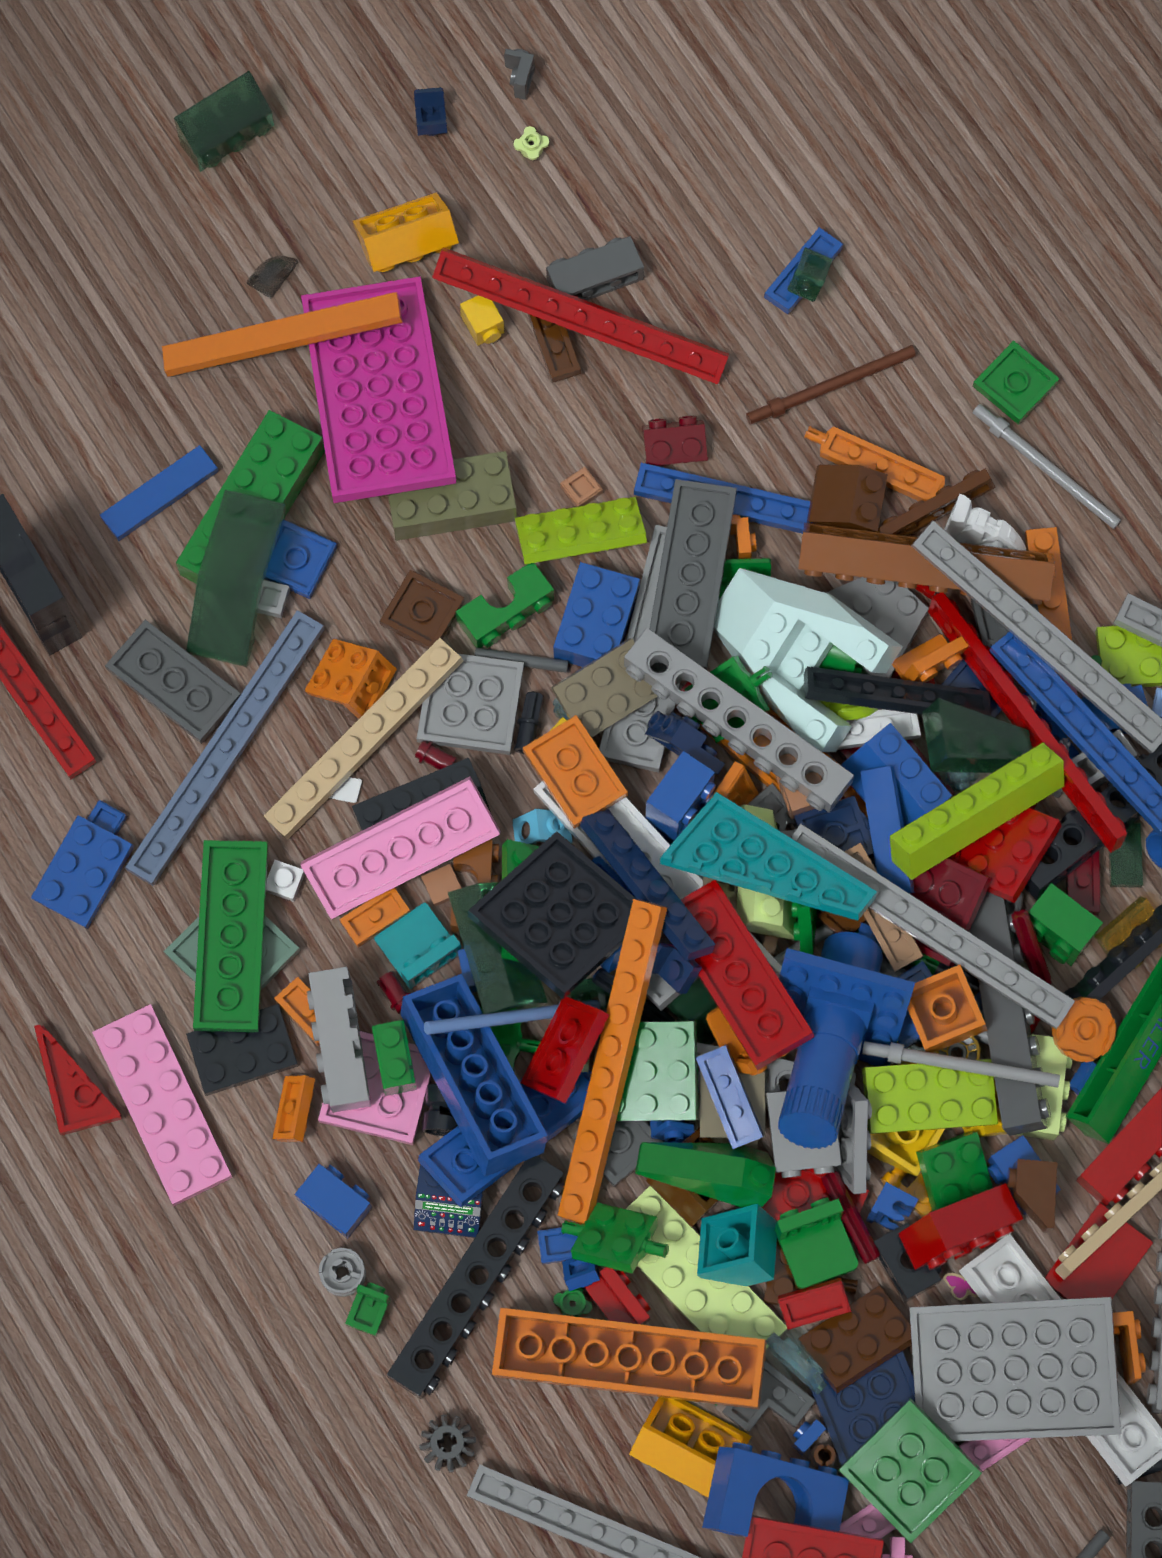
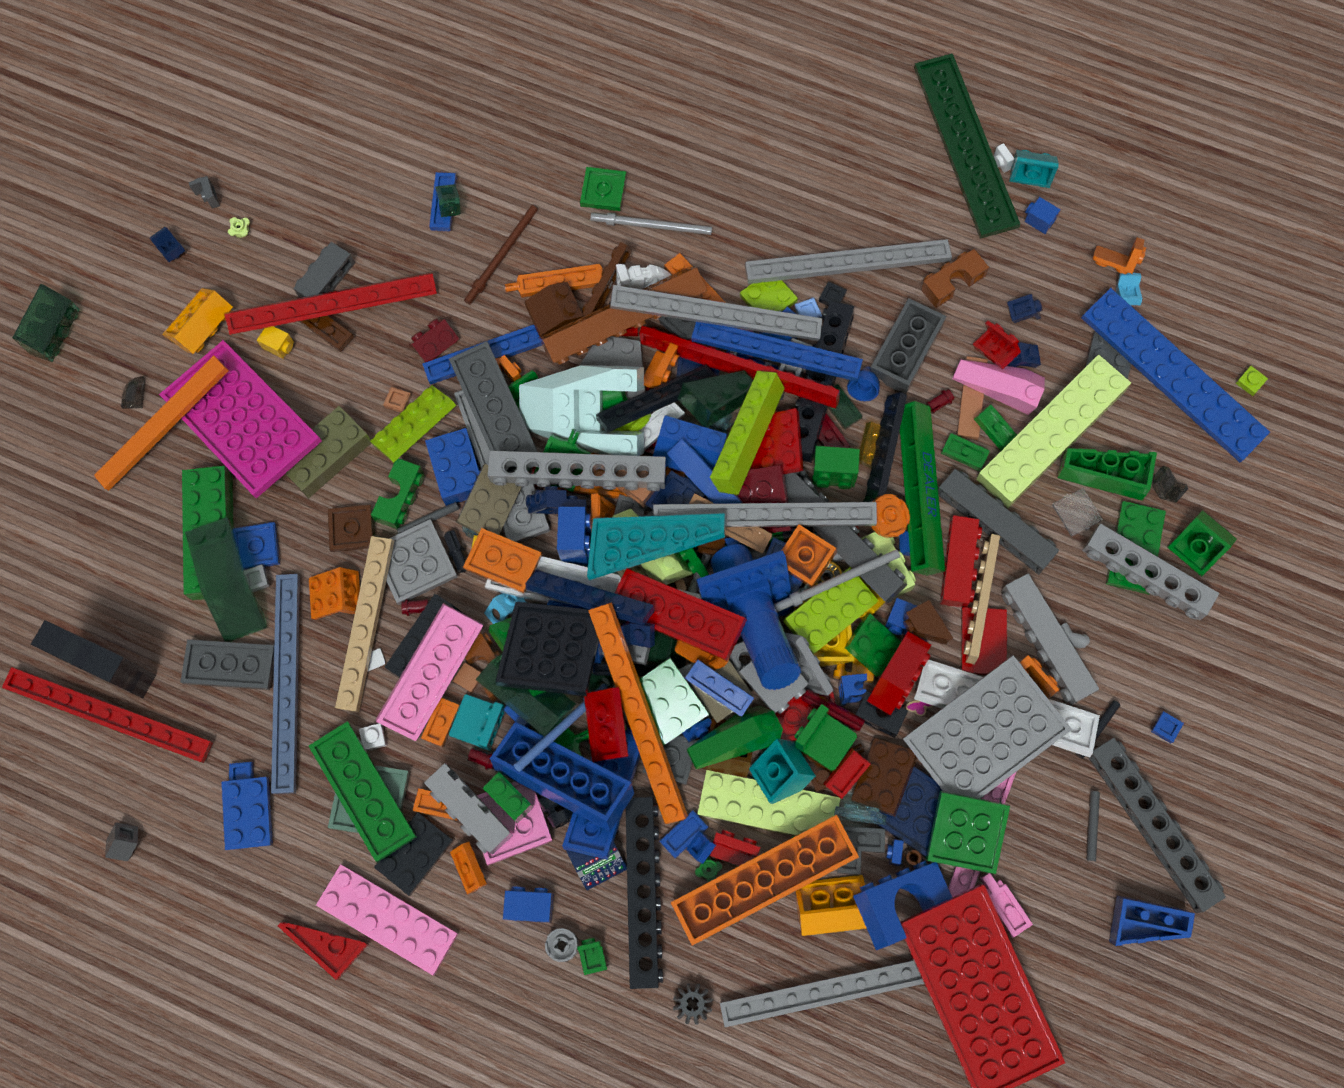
camera: 30 degrees left, 0 degrees up
blue tile [100,445,219,541] -> none
green plate [561,1202,669,1274] -> none
dark red axle [1011,909,1052,985] -> none

